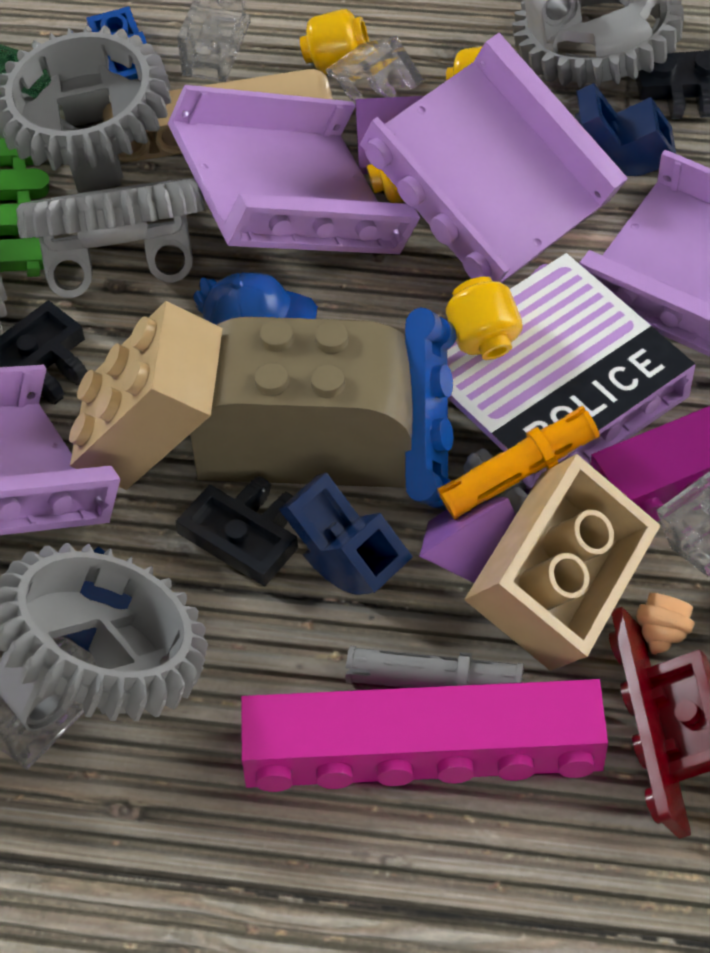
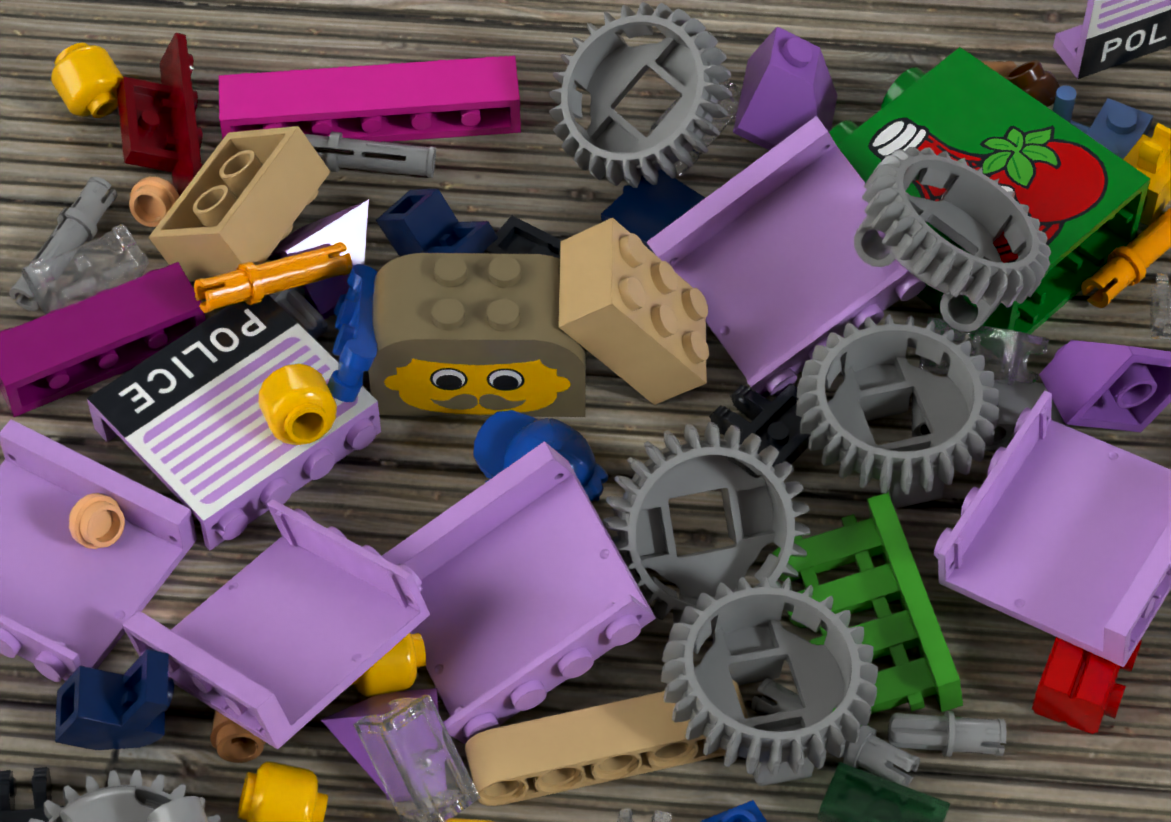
camera: 175 degrees right, 0 degrees up
none -> light nougat plate [69,493,125,549]

